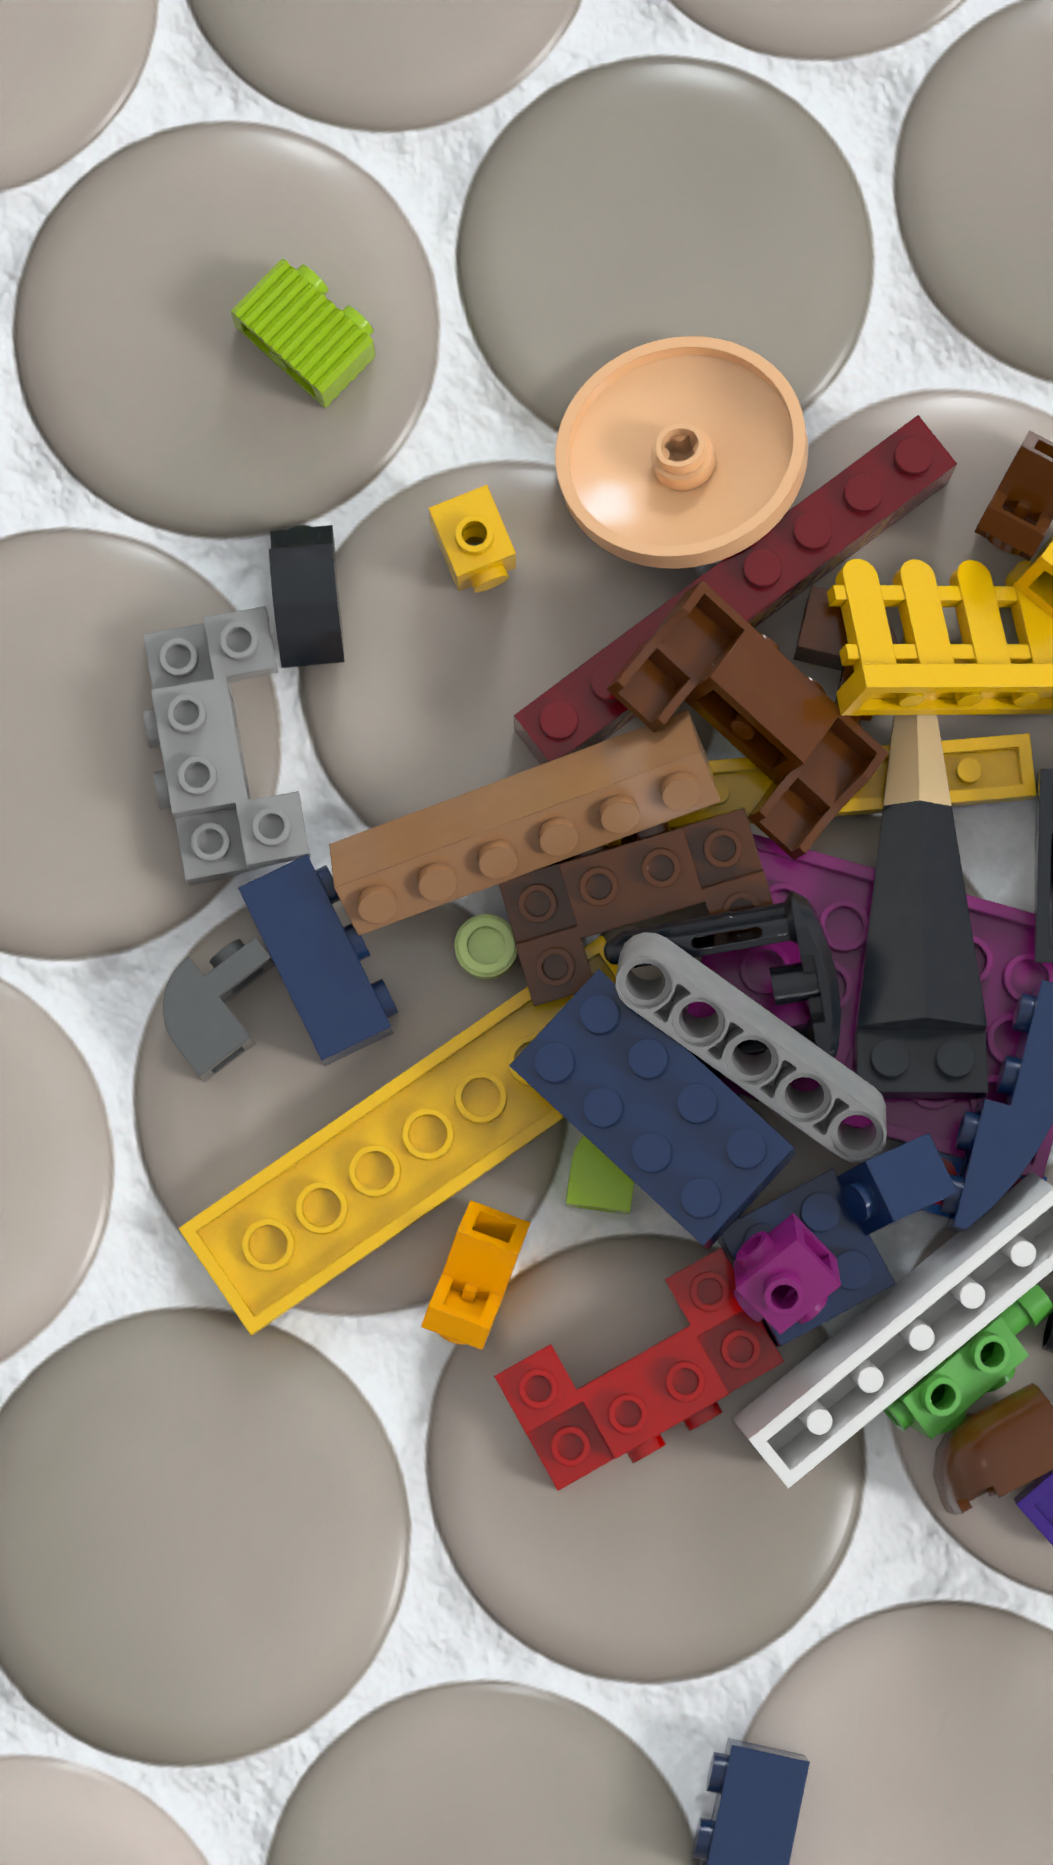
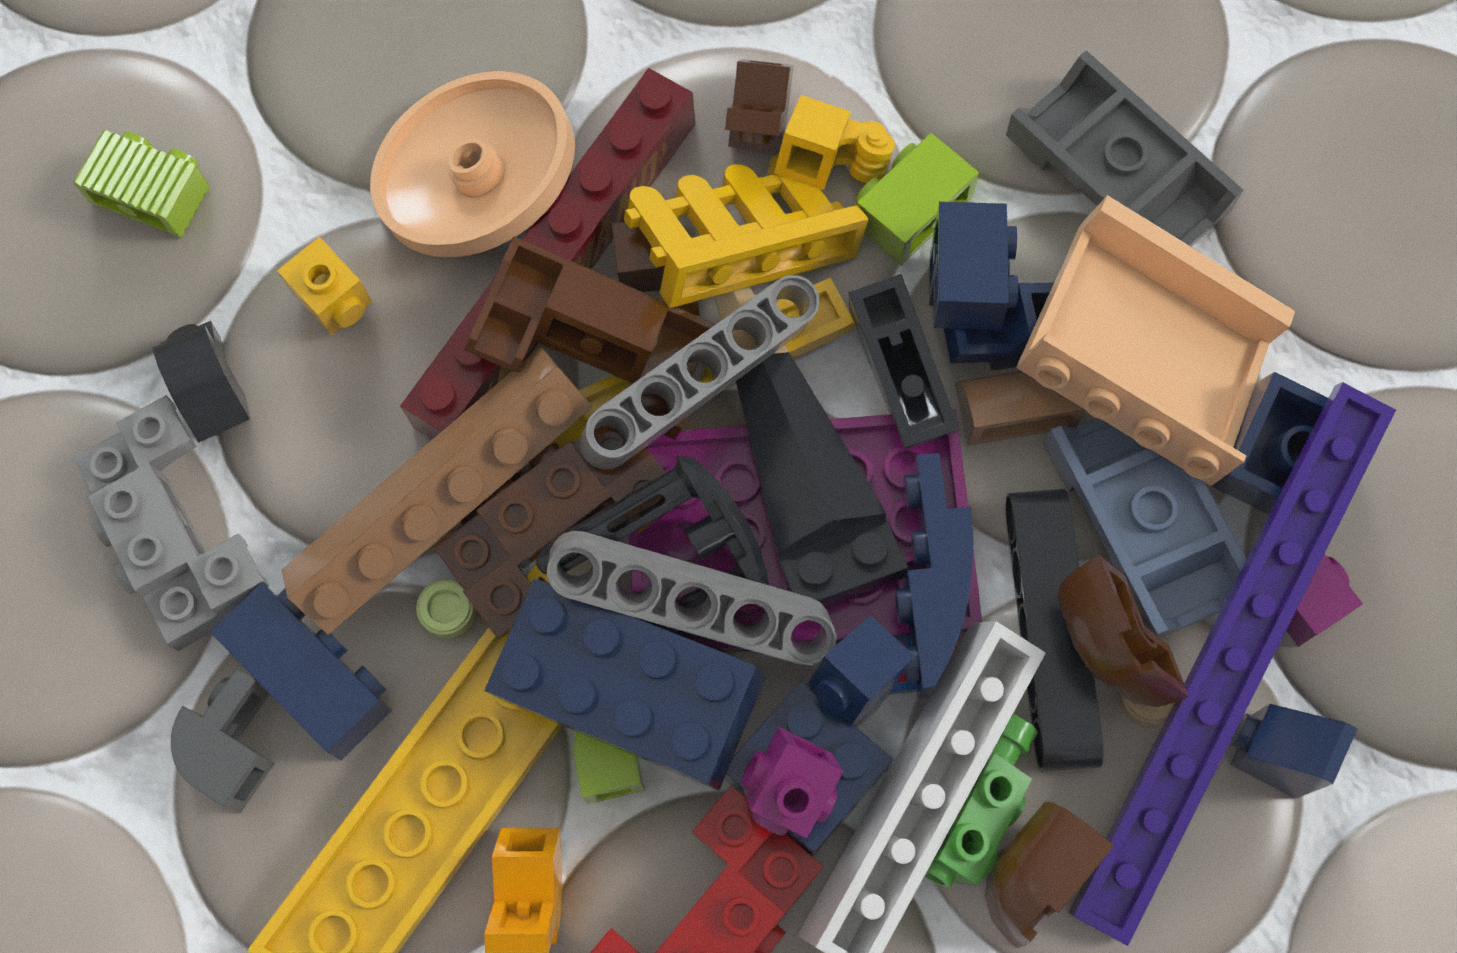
camera: 15 degrees left, 10 degrees down
none -> light grey beam [580,275,820,470]

